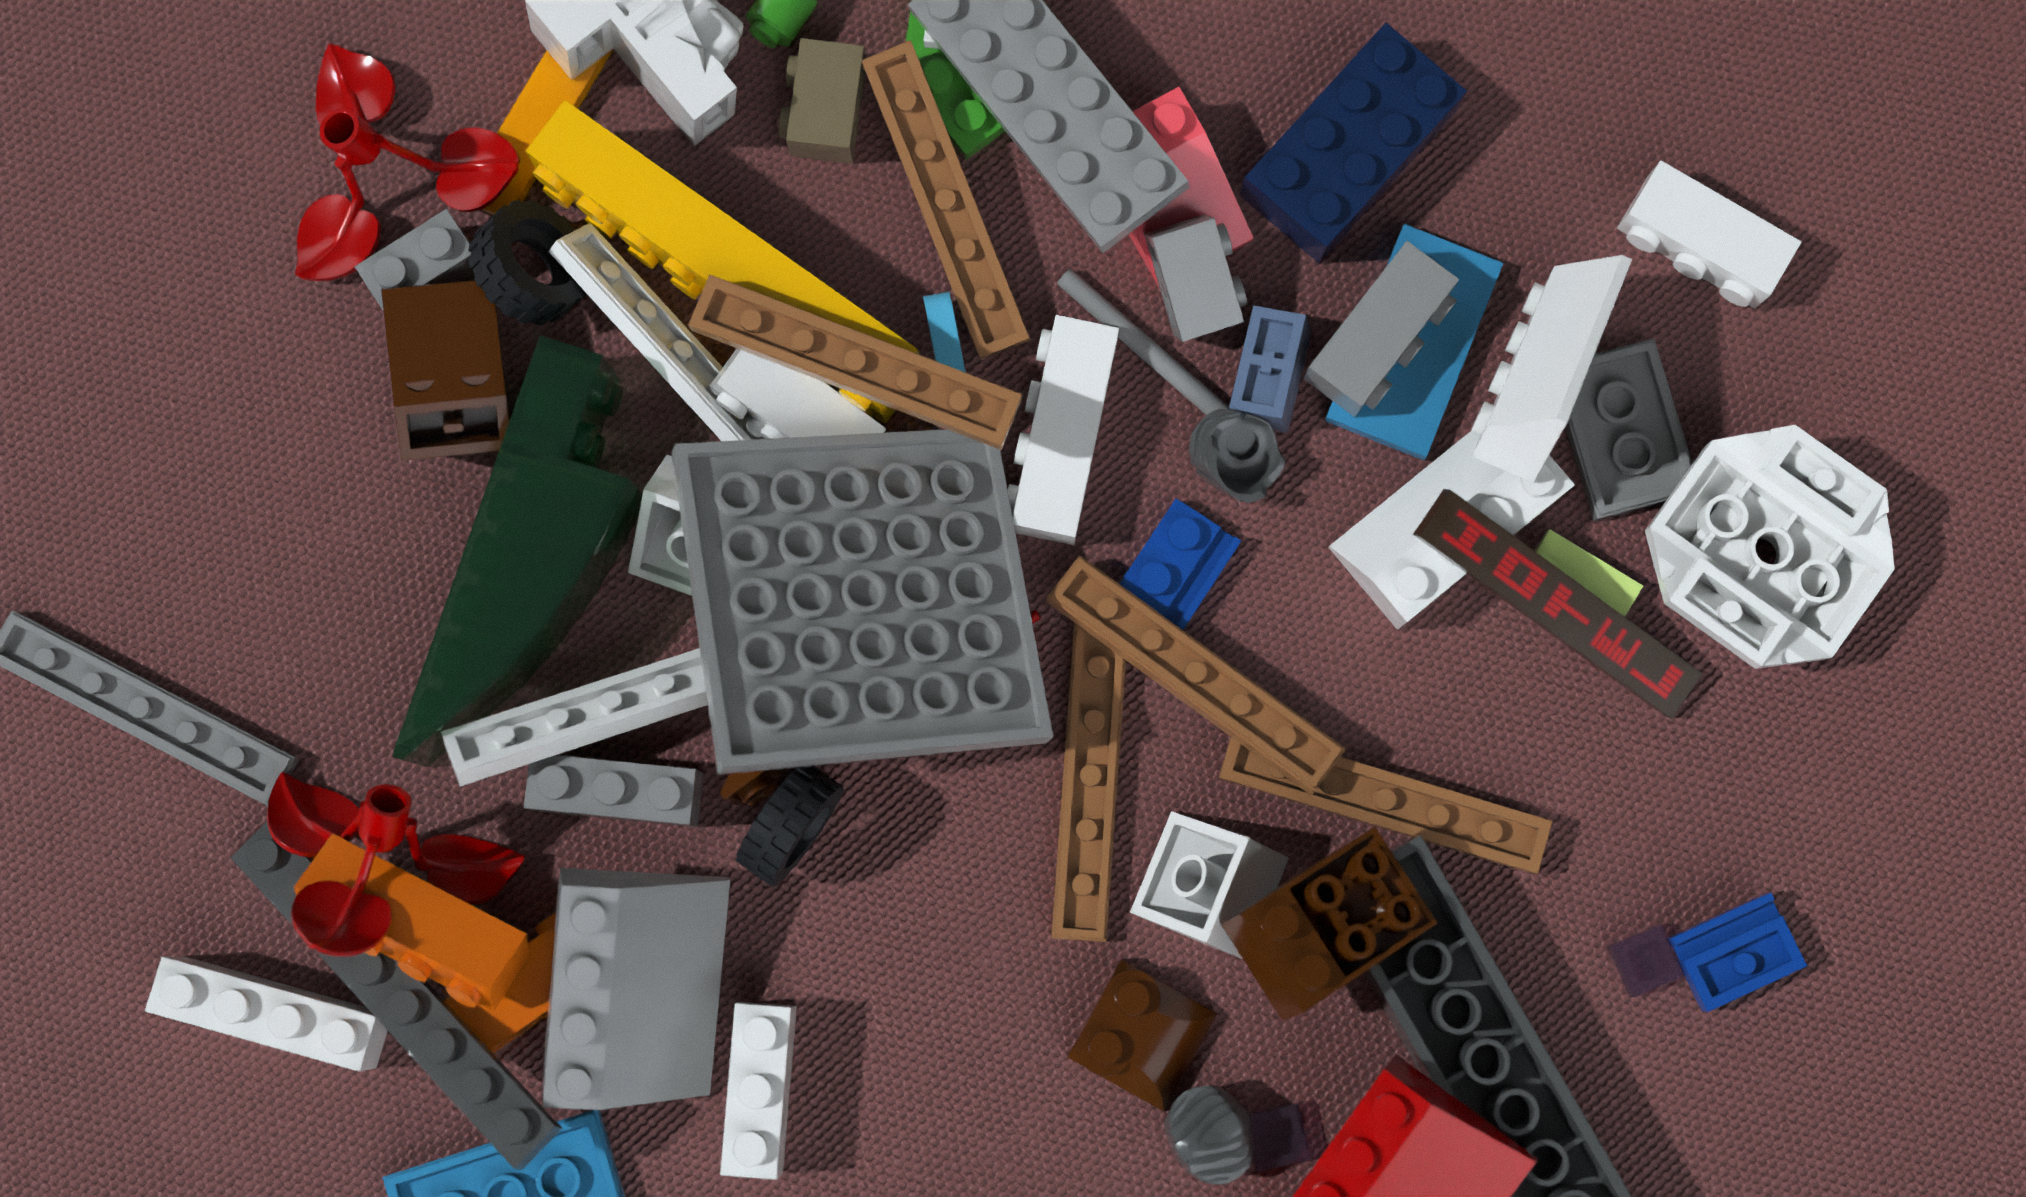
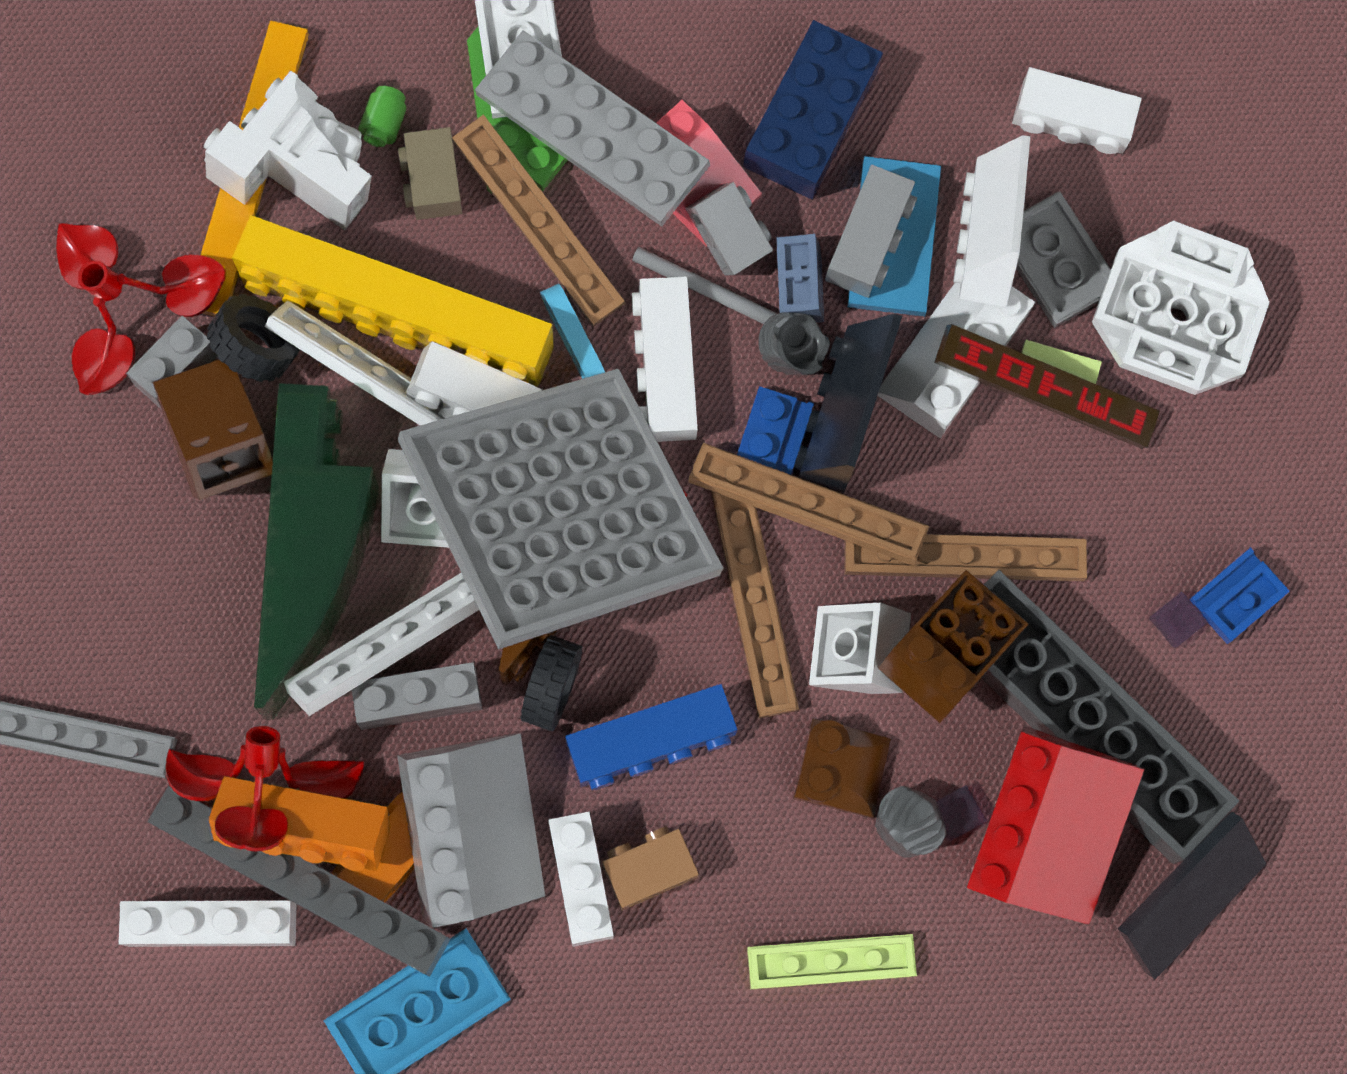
camera: 25 degrees left, 5 degrees down
medium nougat plate [688,274,1022,450] -> none
none -> blue brick [565,684,737,791]
none -> medium nougat brick [602,826,699,911]
none -> black slope [794,314,902,494]

